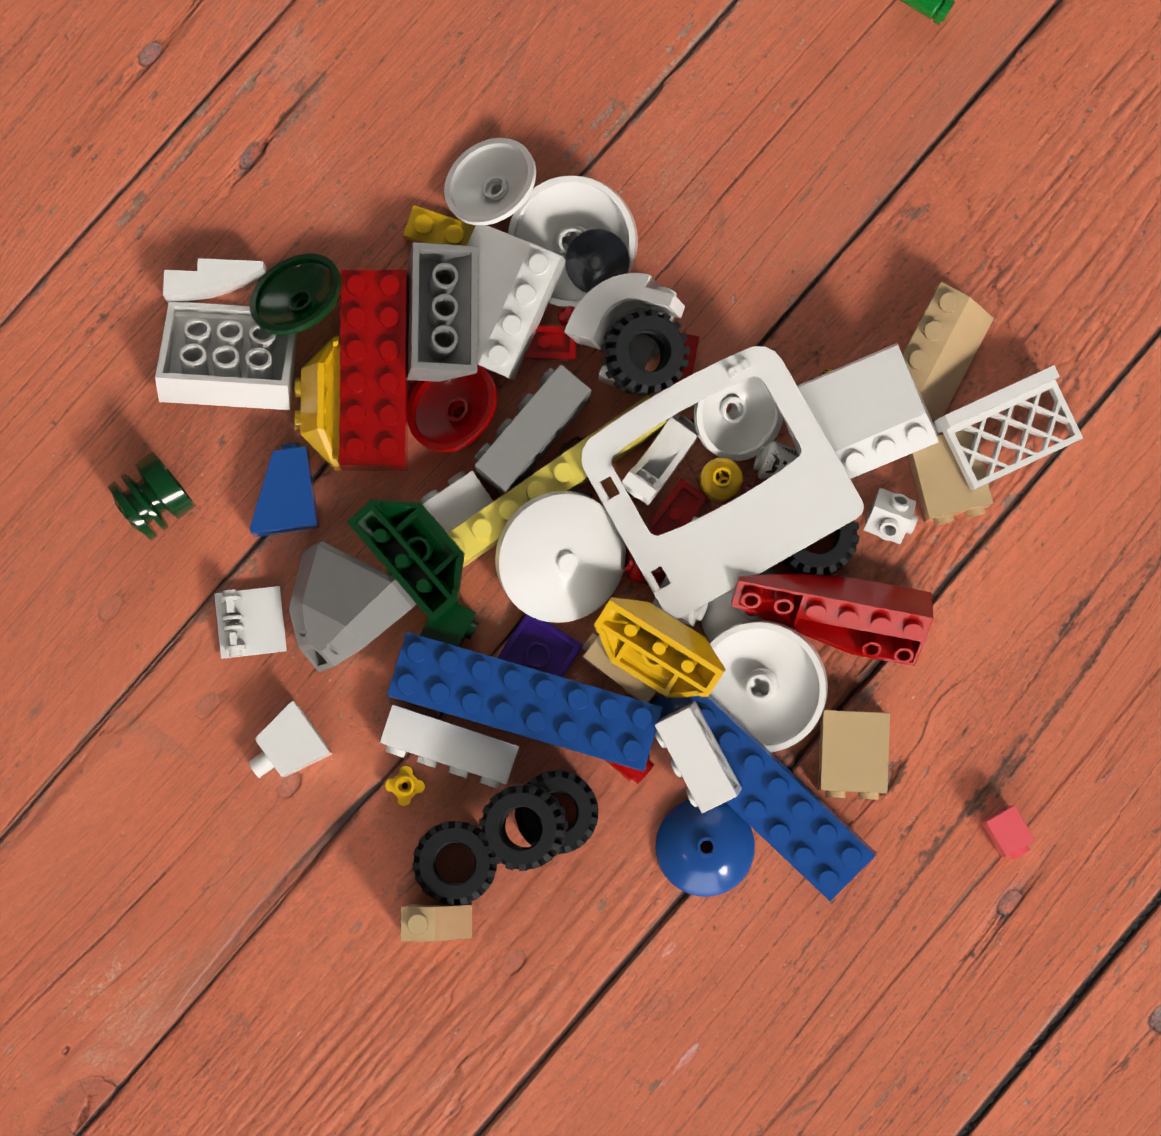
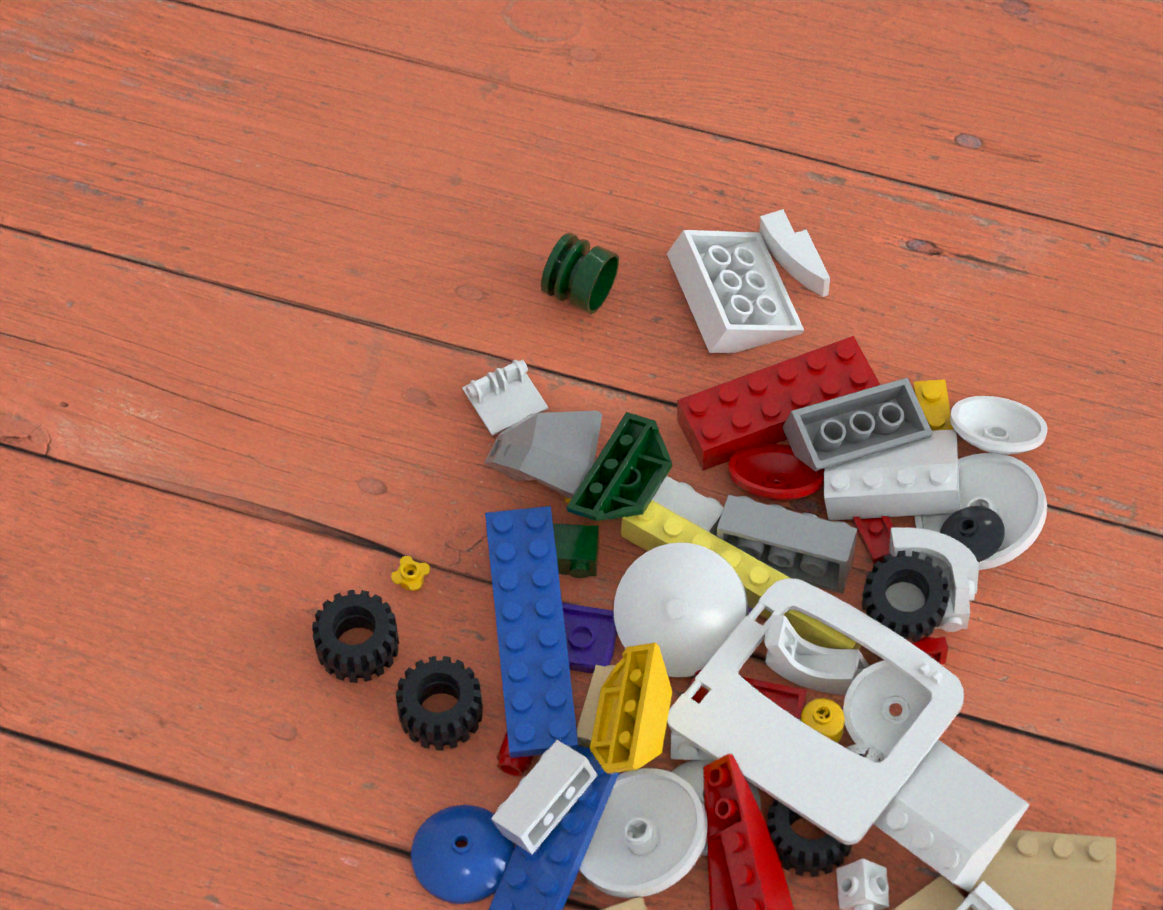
camera: 75 degrees right, 25 degrees down
white torso [248,701,332,778] -> none
dark green dish [249,254,342,335] -> none
blue slope [250,442,319,537] -> none
yellow wedge [295,336,342,471] -> none
white brick [380,705,519,789] -> none
tan slope [401,904,472,942] -> none
black tyre [479,784,568,871] -> none

